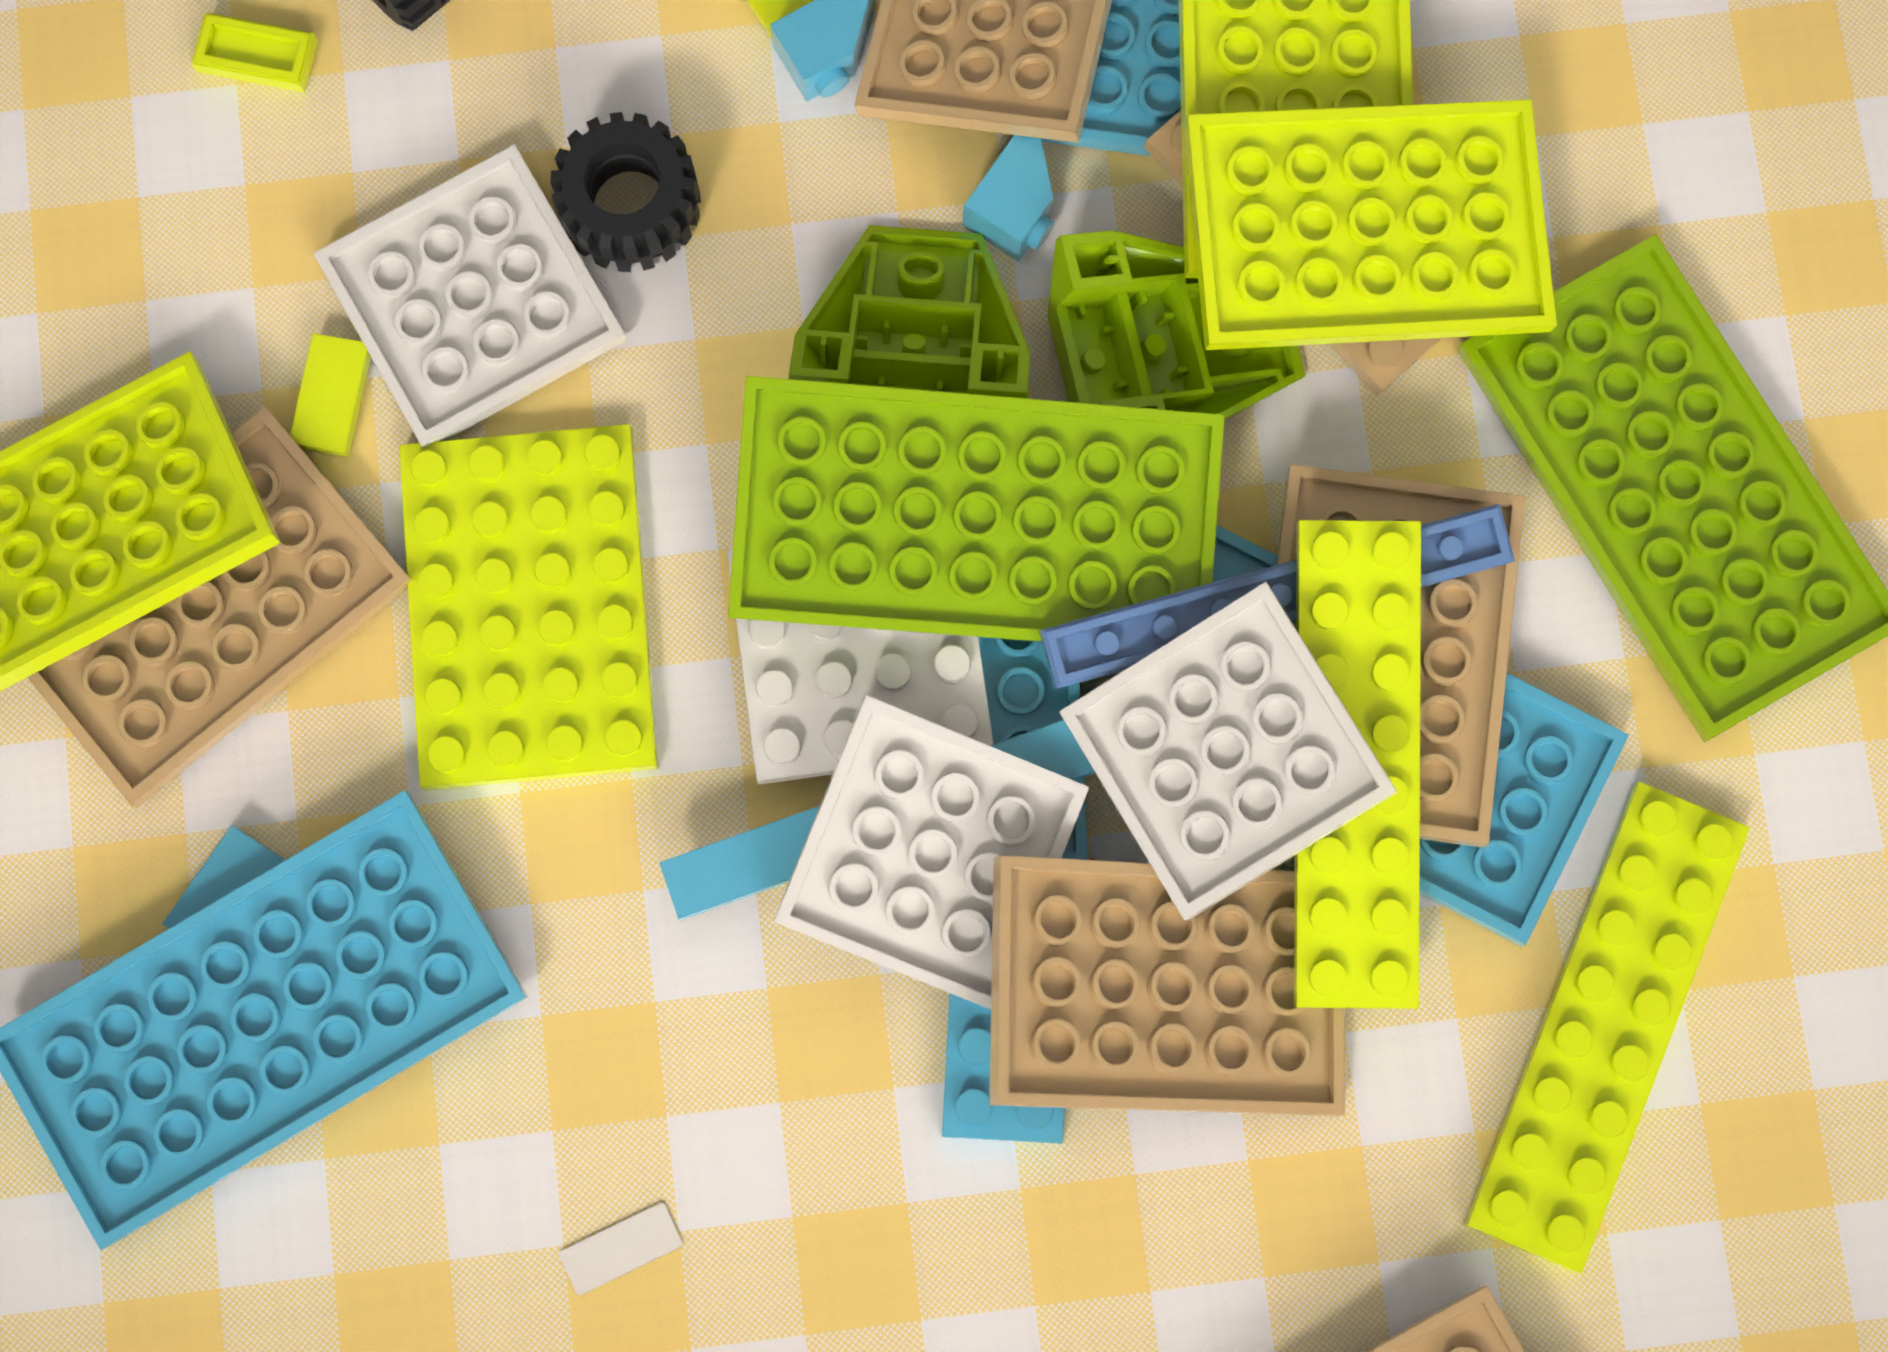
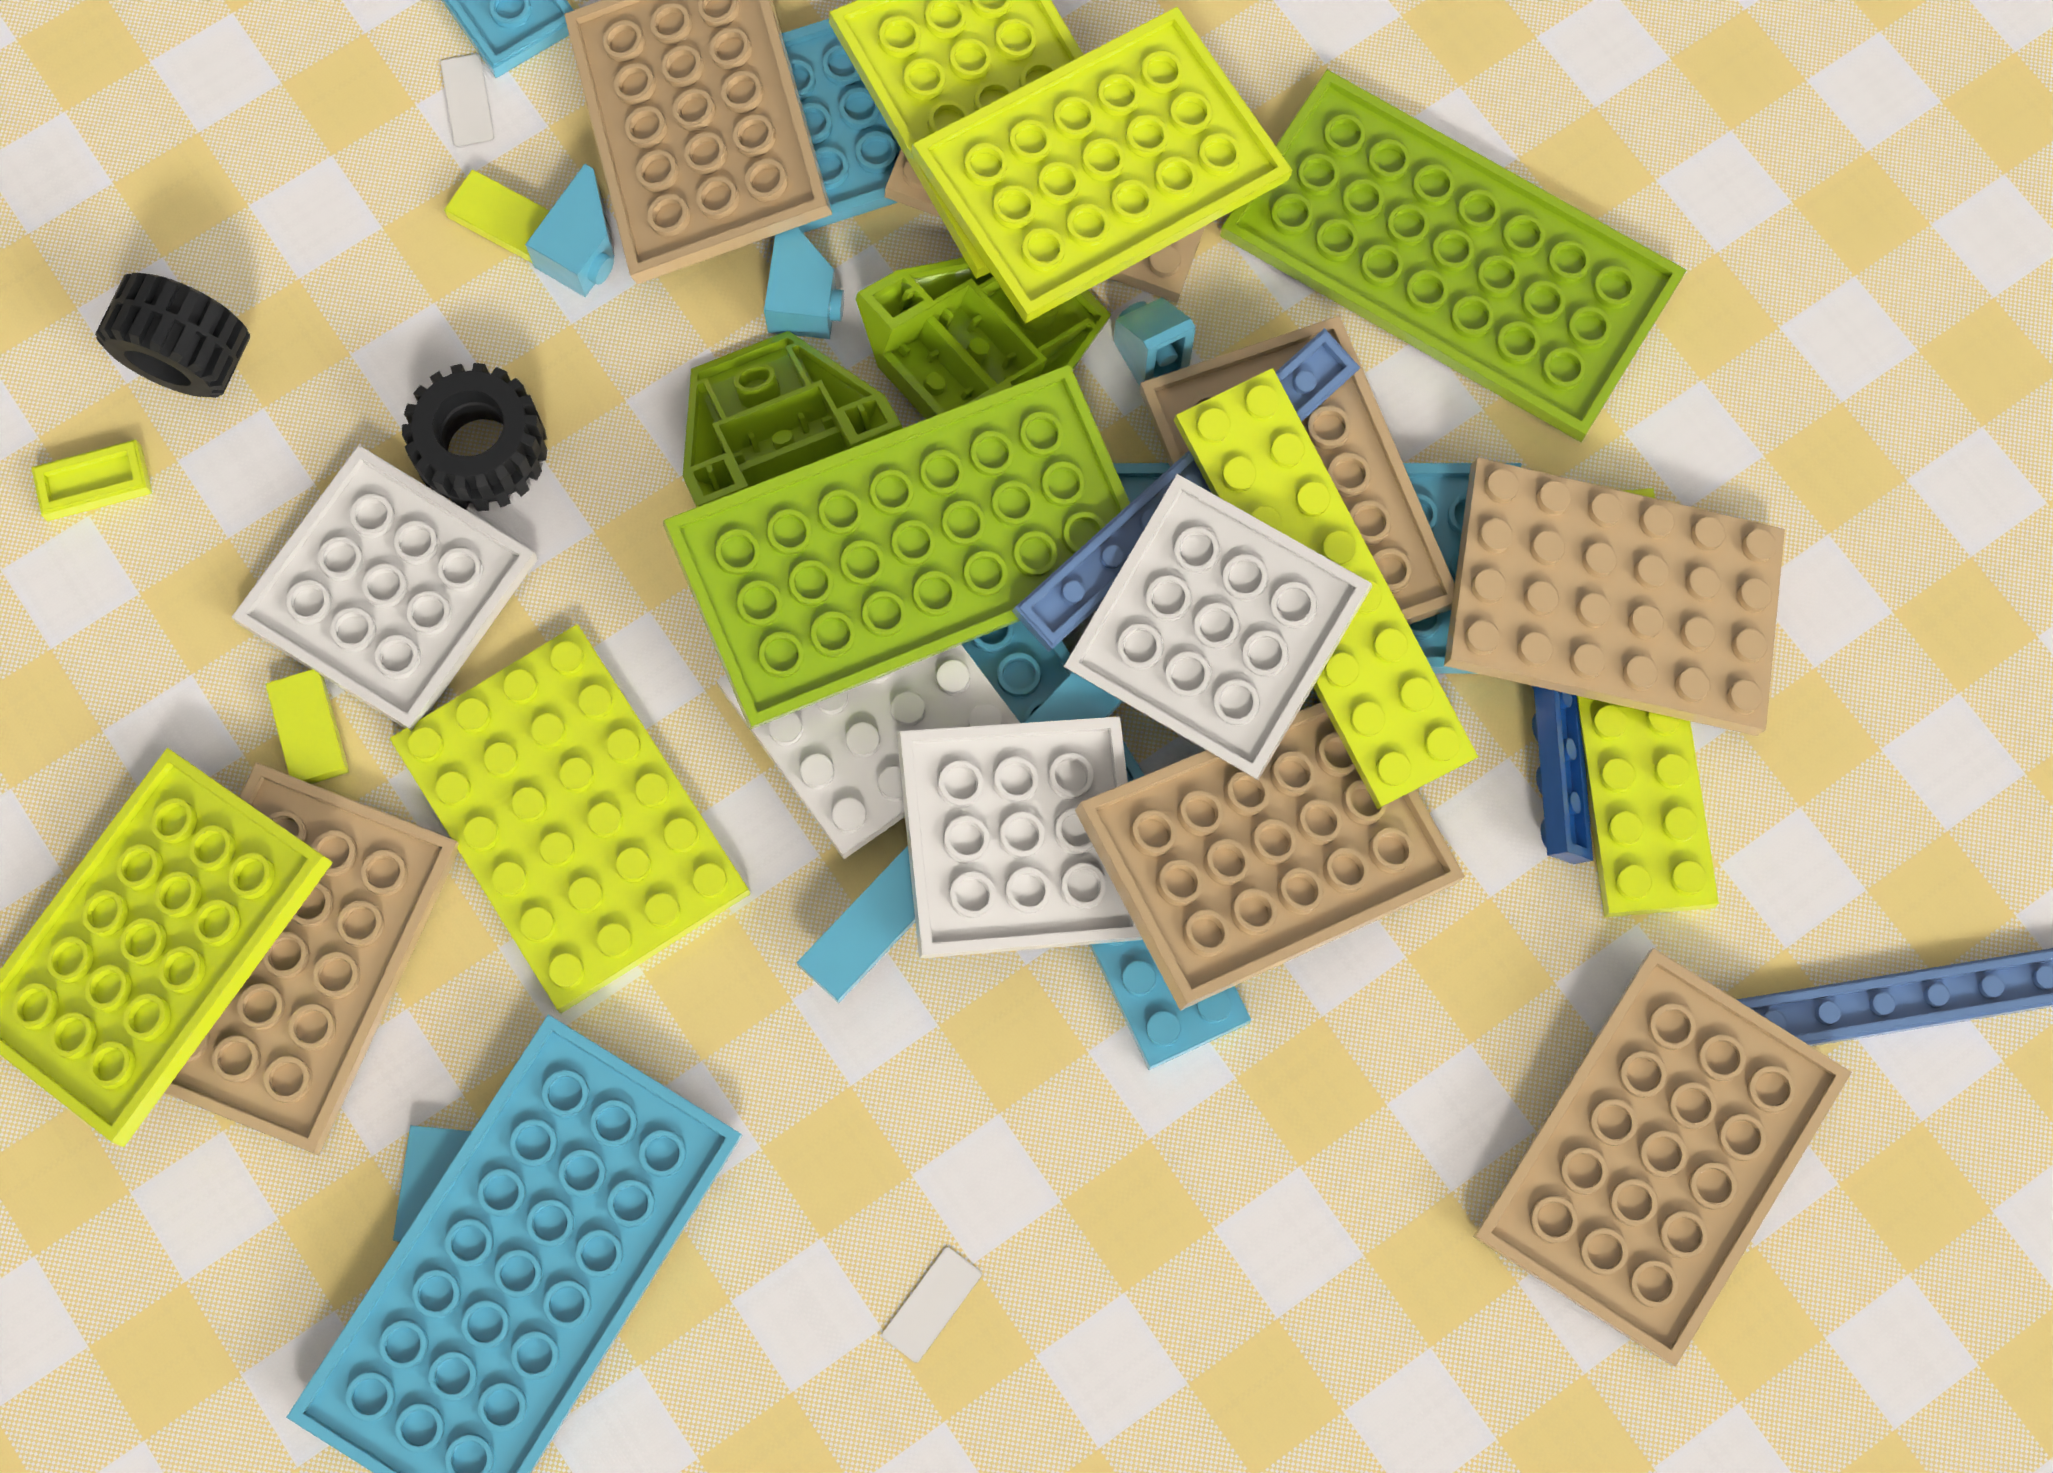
camera: 30 degrees left, 5 degrees down
none -> medium azure slope [1113,297,1196,387]
none -> tan plate [1444,457,1785,736]
none -> blue plate [1531,686,1593,864]

